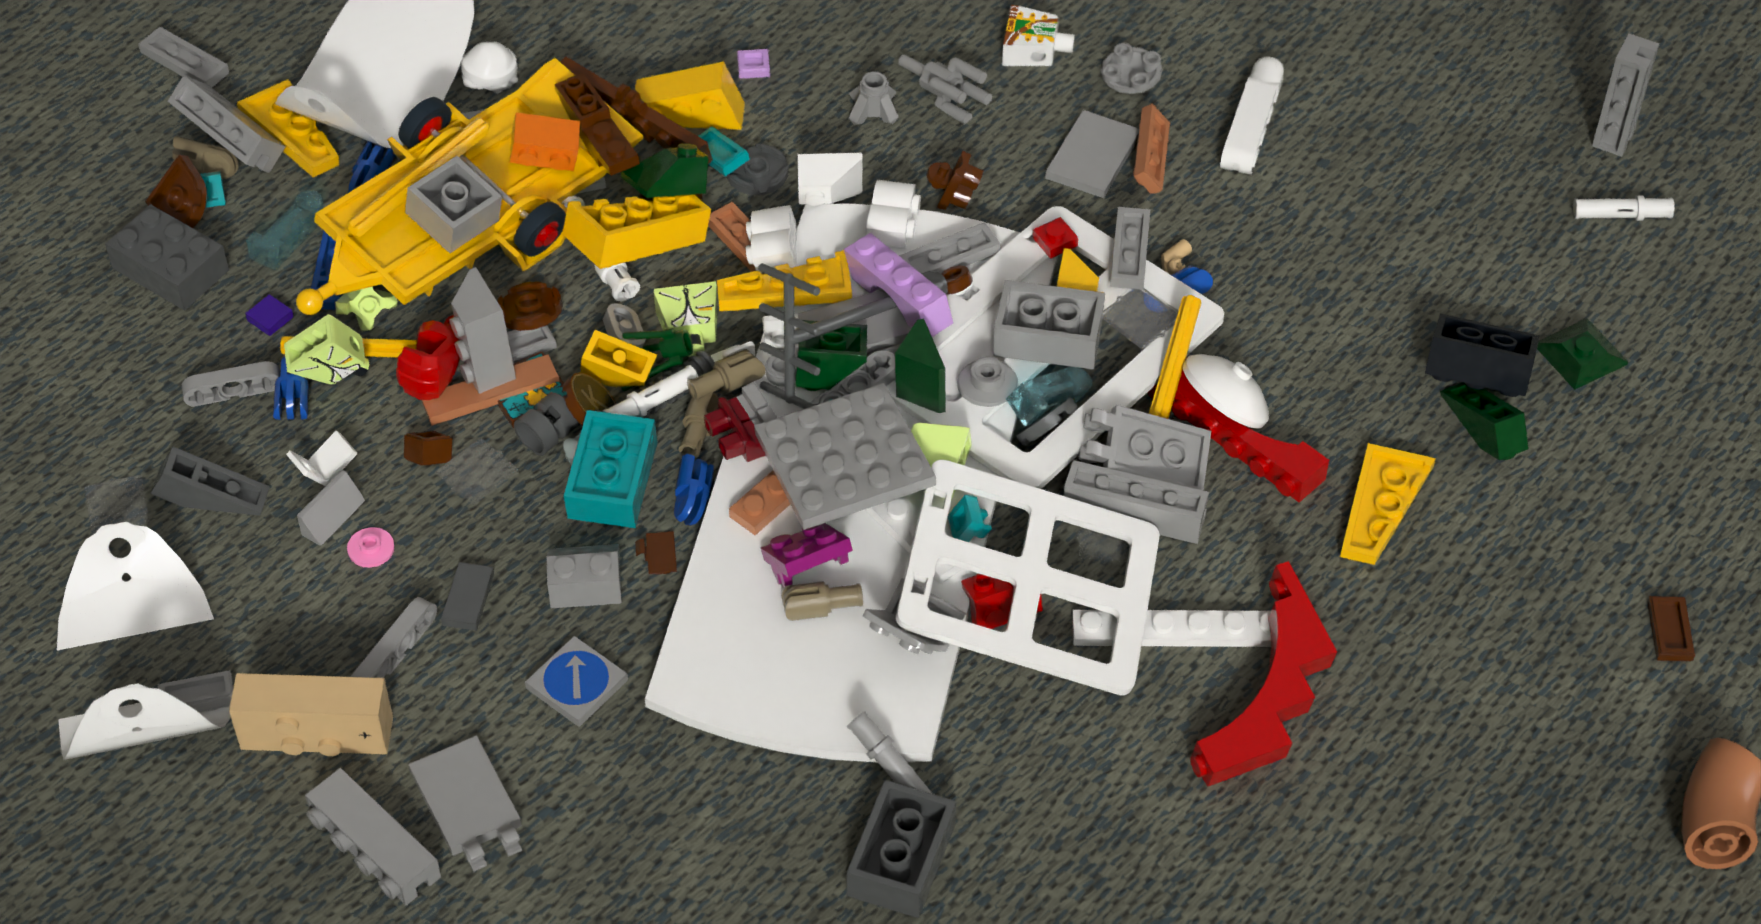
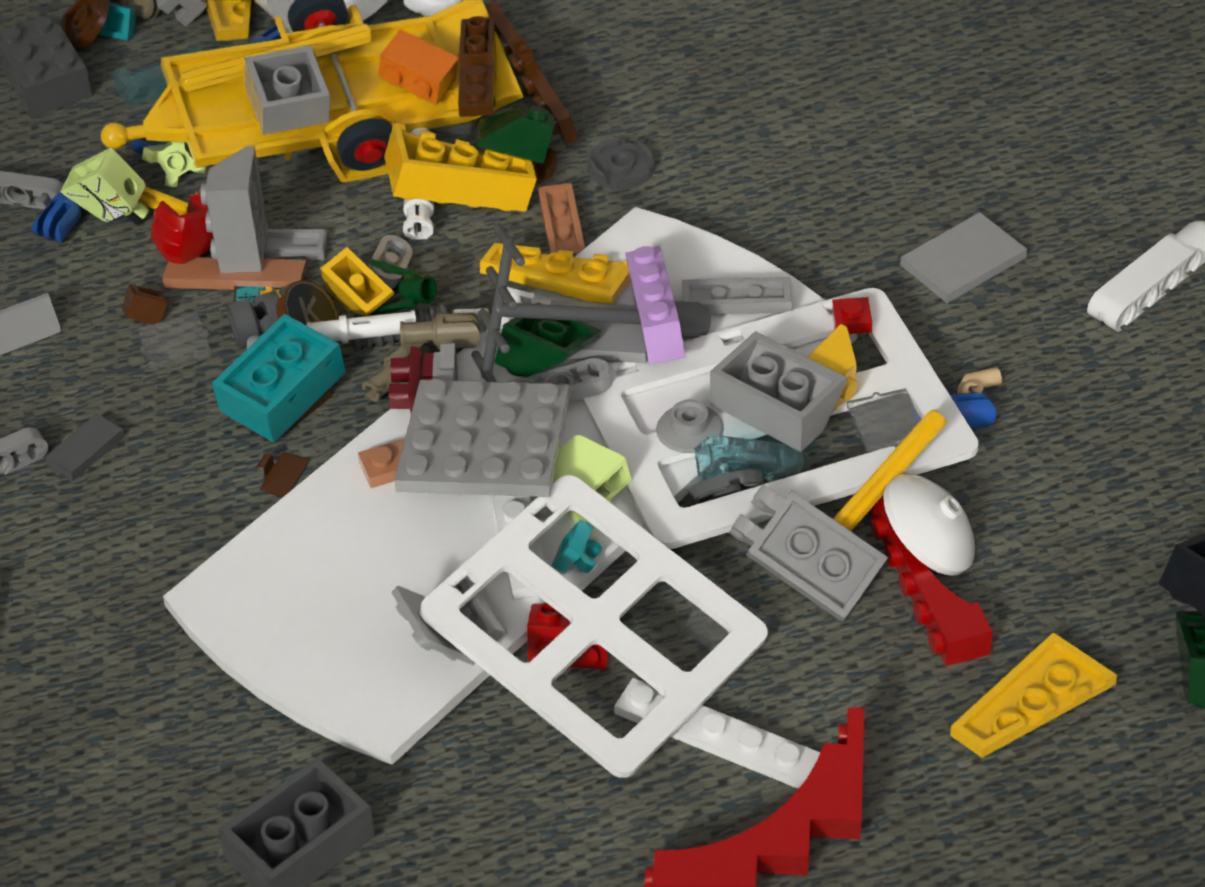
camera: 30 degrees right, 5 degrees down
dark purple tile [245,294,294,336] -> none
white bracket [286,431,357,486] -> none
bright pink piece [347,527,395,567] -> none
reddish brown tile [497,282,563,331] -> none
tile [525,636,628,727] -> none
light grey slope [547,544,622,608] -> none
yellow wedge [635,61,745,130] -> none
yellowish green torso [654,281,718,357] -> none
blue arm [674,454,715,526] -> none
teal tile [698,126,750,177] -> none
lavender tile [737,49,770,78] -> none
white brick [746,205,797,273] -> none
magenta piece [760,523,853,587] -> none
dark tan arm [781,581,863,621] -> none
white slope [798,153,862,206] -> none
light grey pin [847,711,935,795] -> none
light grey rock [848,72,898,125] -> none
white brick [866,180,921,248] -> none
dark green slope [895,318,946,413] -> none
light grey plant [898,54,992,124] -> none
reddish brown hips [926,151,984,210] -> none
reddish brown tile [941,265,973,294] -> none
white torso [1002,5,1075,66] -> none
light grey brick [1064,460,1209,544] -> none
light grey dish [1101,43,1162,94] -> none
light grey plate [1110,207,1151,290] -> none
nougat plate [1134,104,1170,194] -> none

